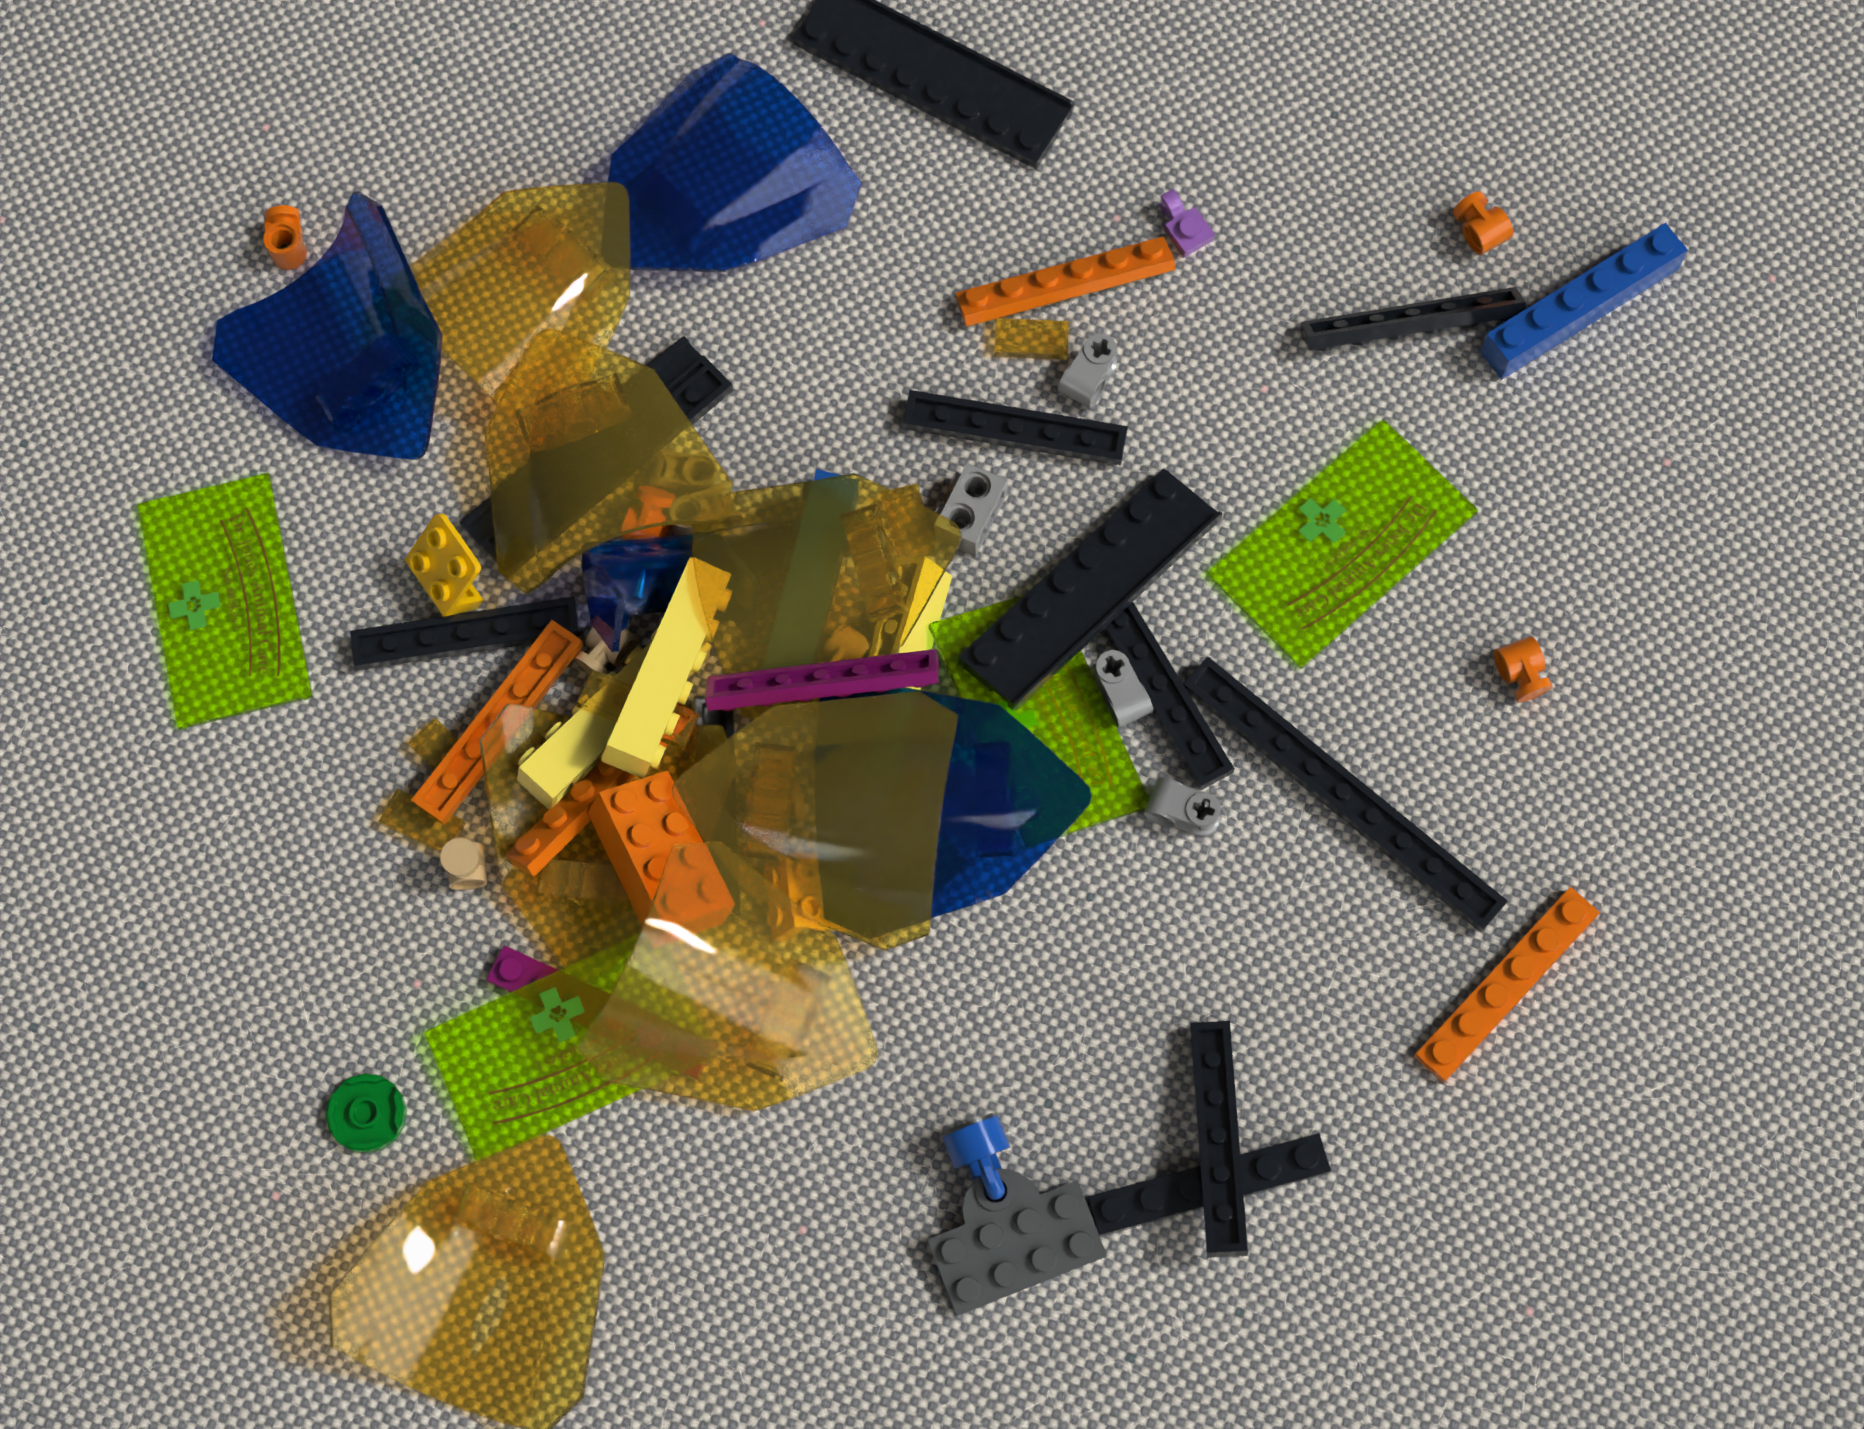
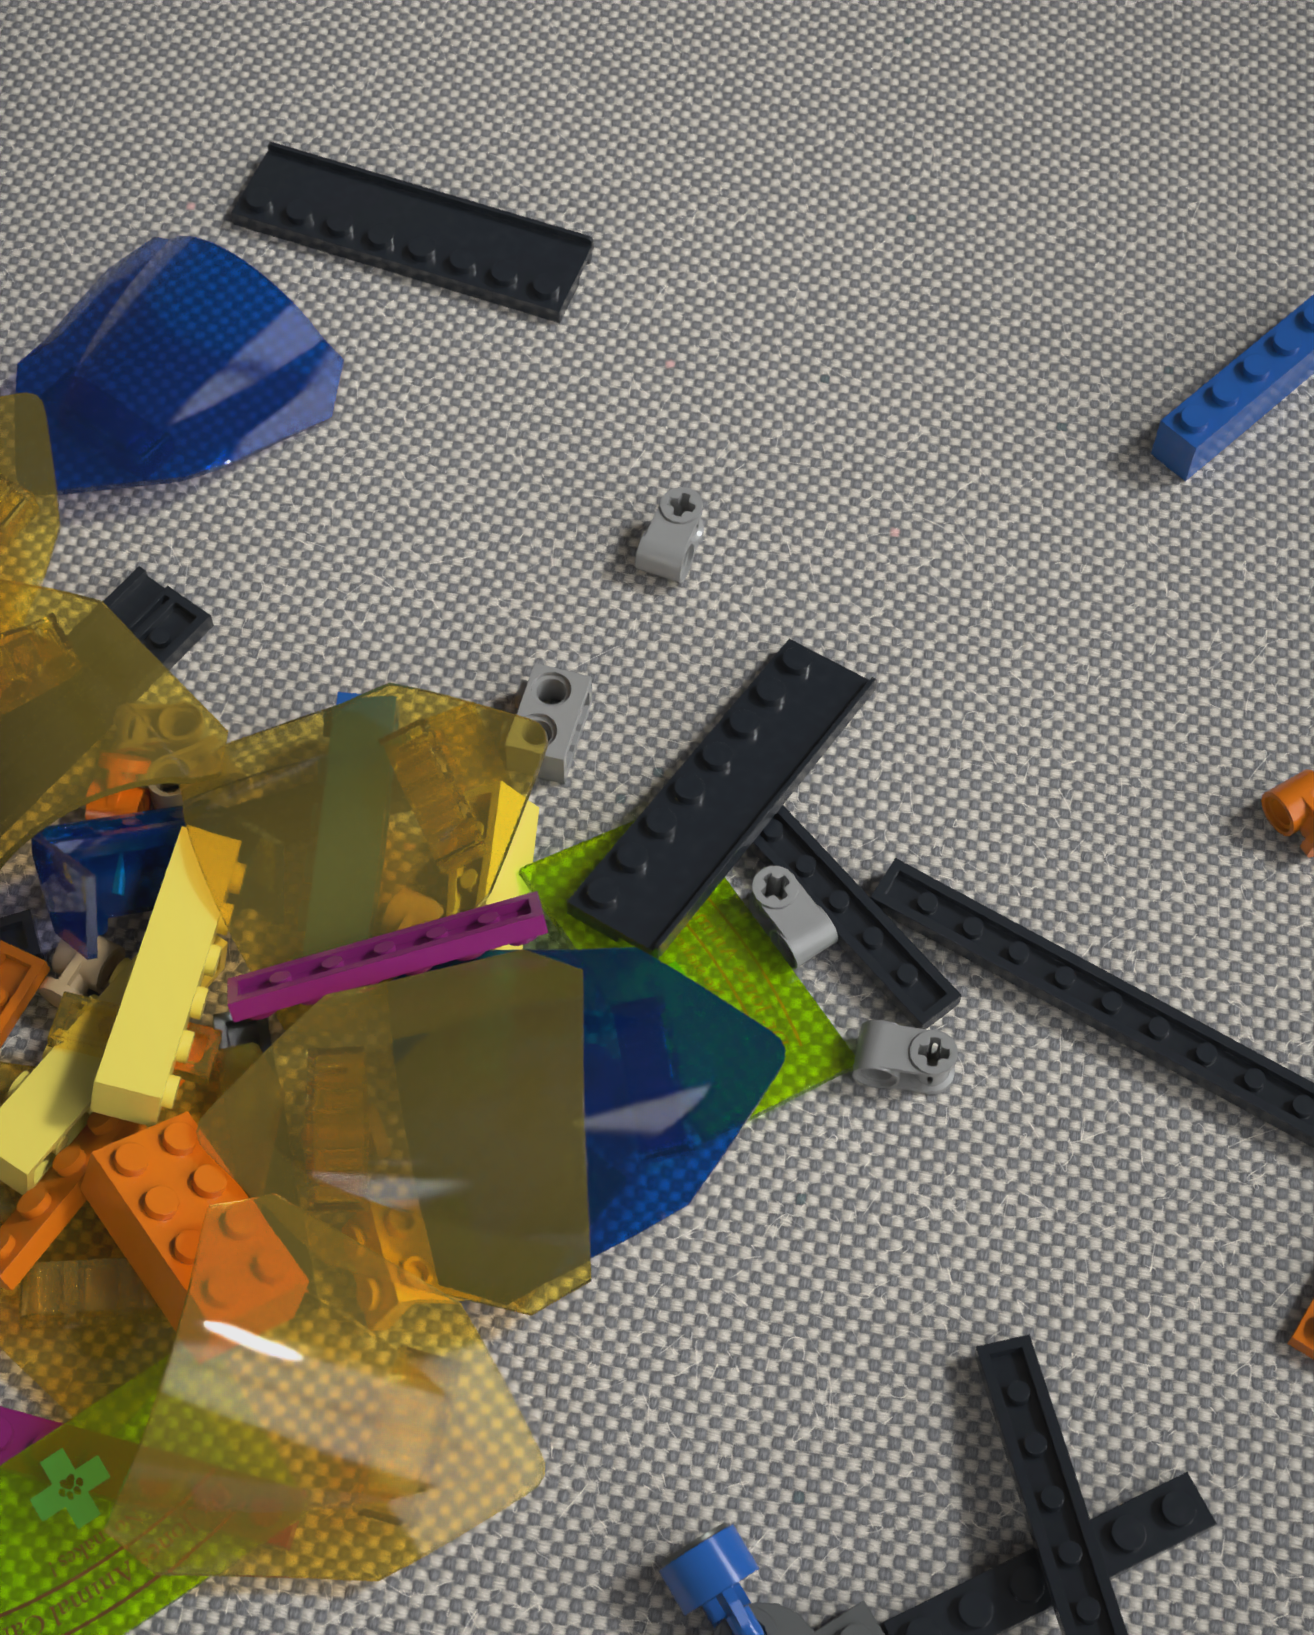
camera: 15 degrees left, 10 degrees down
black plate [903,390,1128,466] -> none
orange plate [955,236,1175,327] -> none
clear yellow tile [995,318,1069,360] -> none
medium lavender plate [1159,189,1215,258] -> none
clear neon green piece [1207,419,1479,670] -> none
black plate [1301,287,1526,351] -> none
orange piece [1452,191,1514,255] -> none

